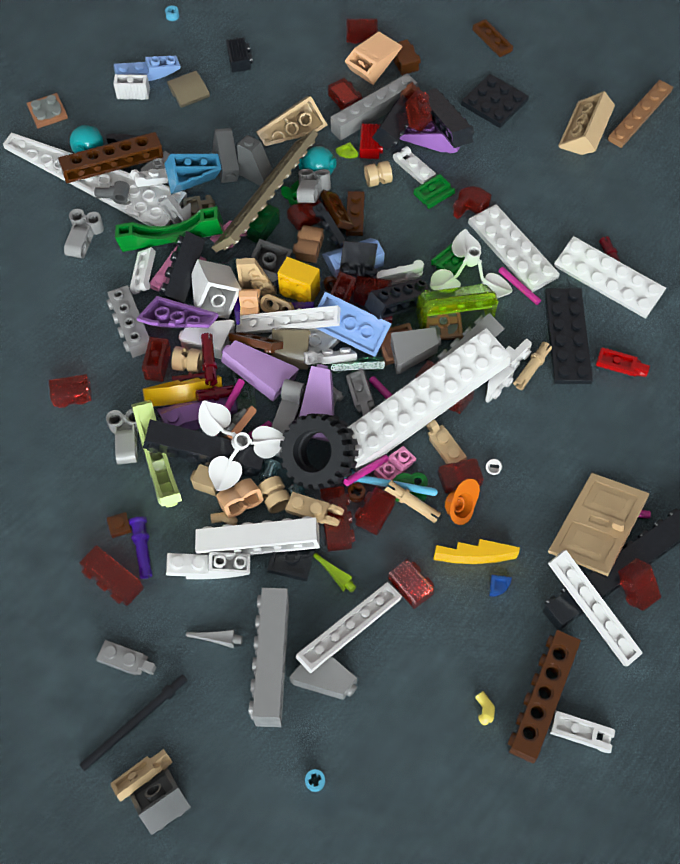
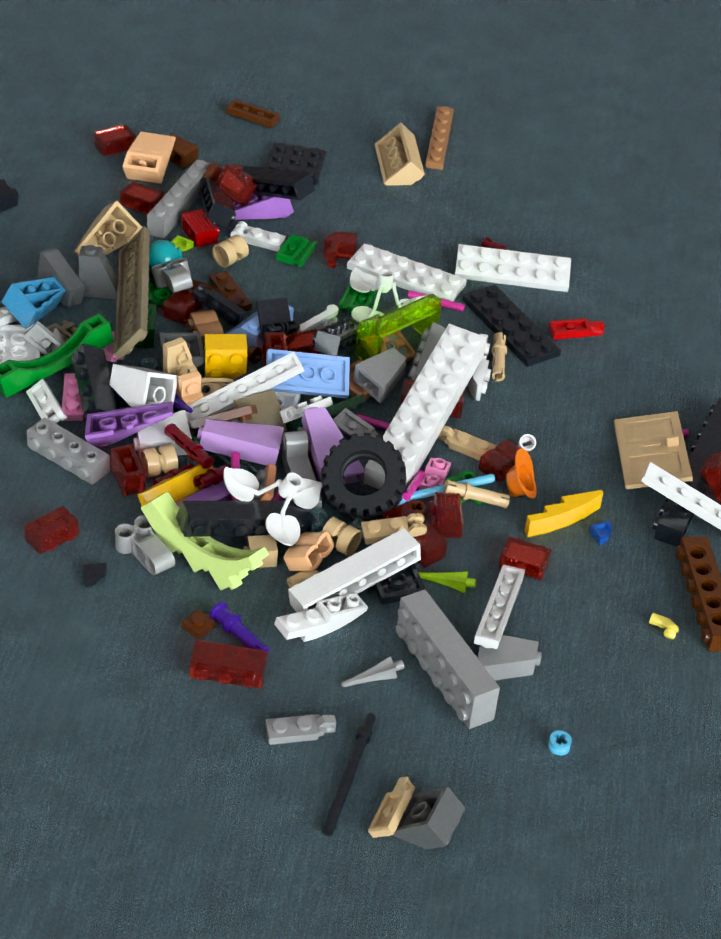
camera: 35 degrees left, 20 degrees down
none -> black tile [83,563,107,587]

